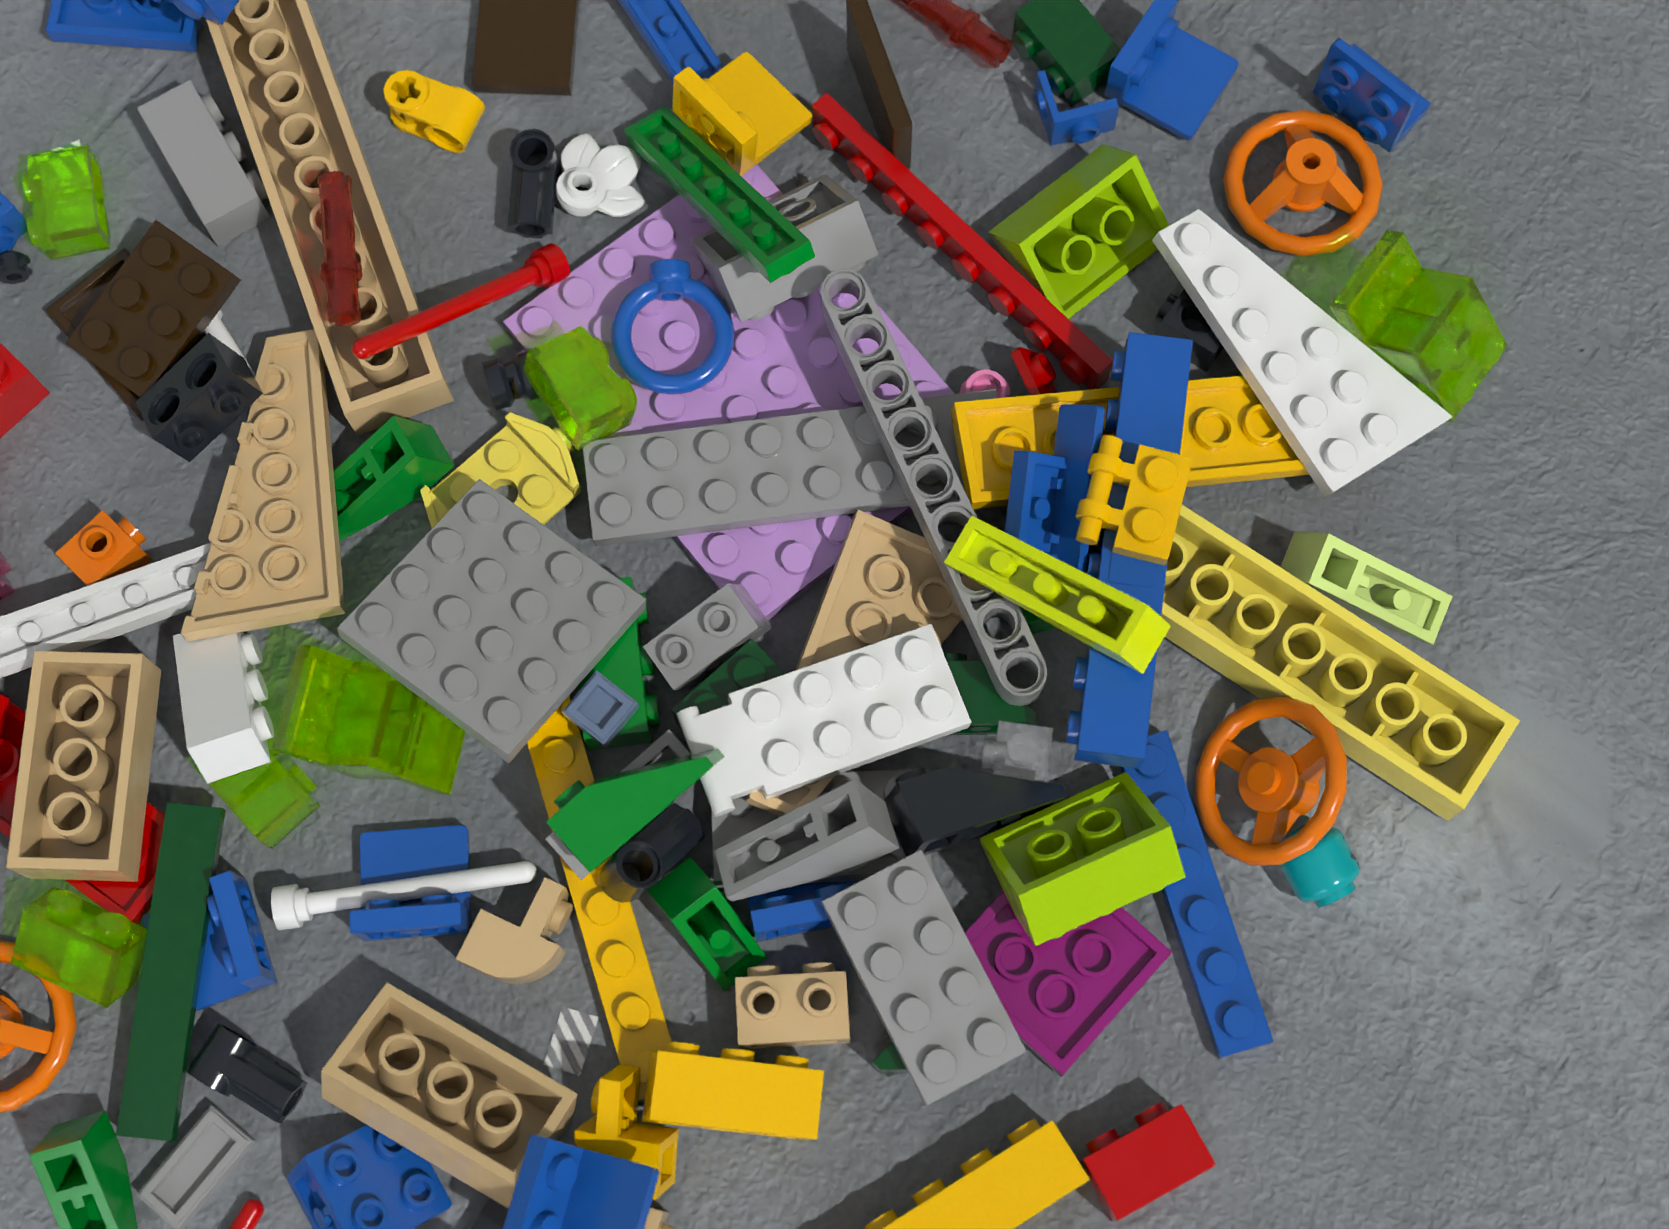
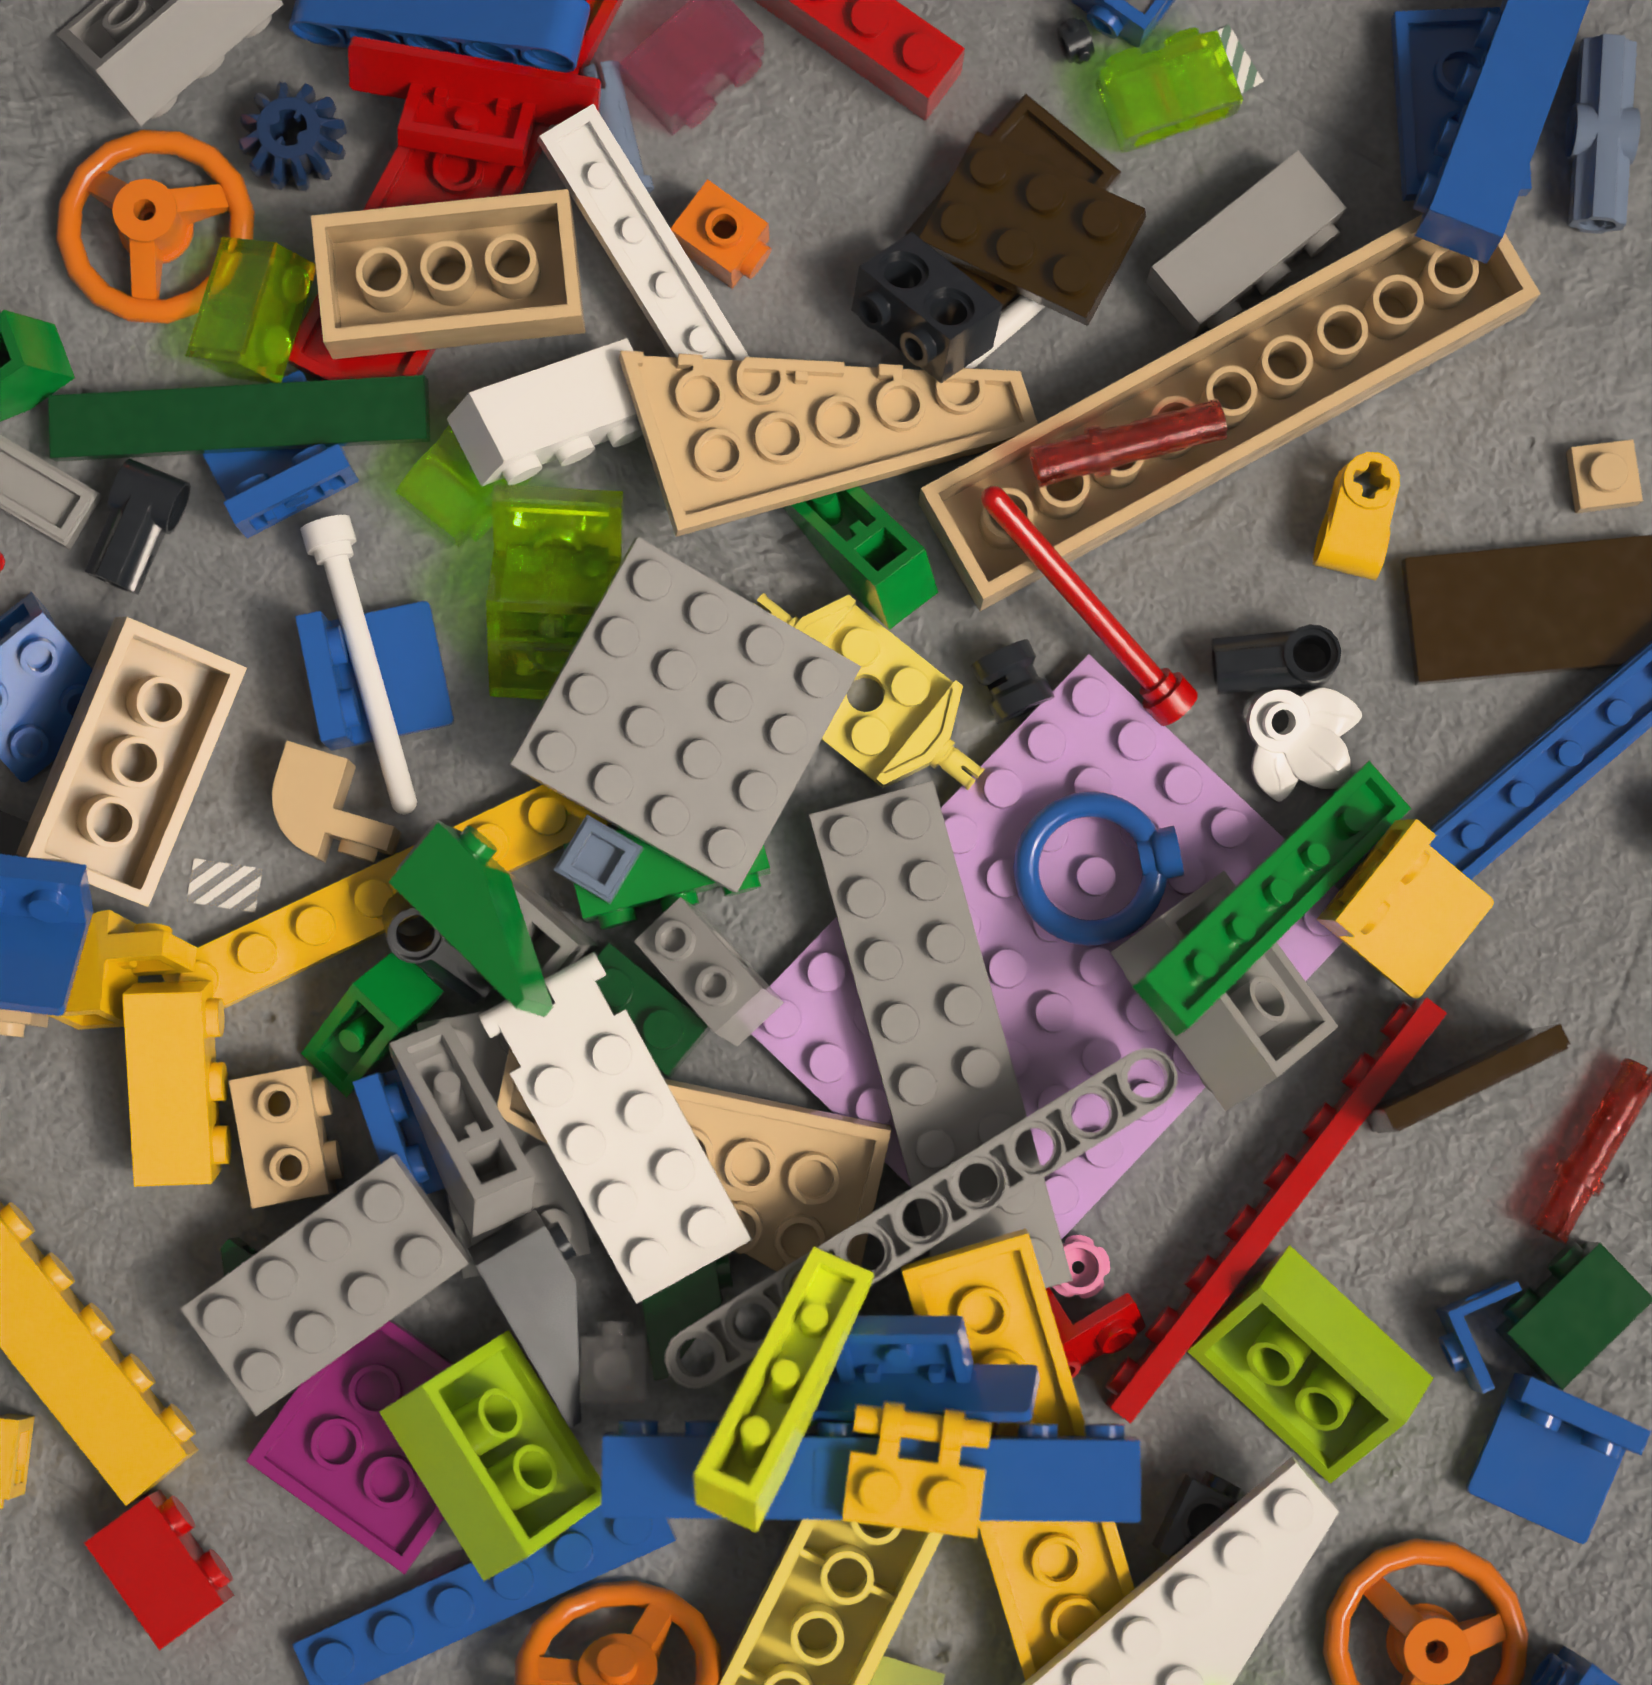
camera: 75 degrees right, 10 degrees up
clear neon green brick [523,326,637,450] -> none

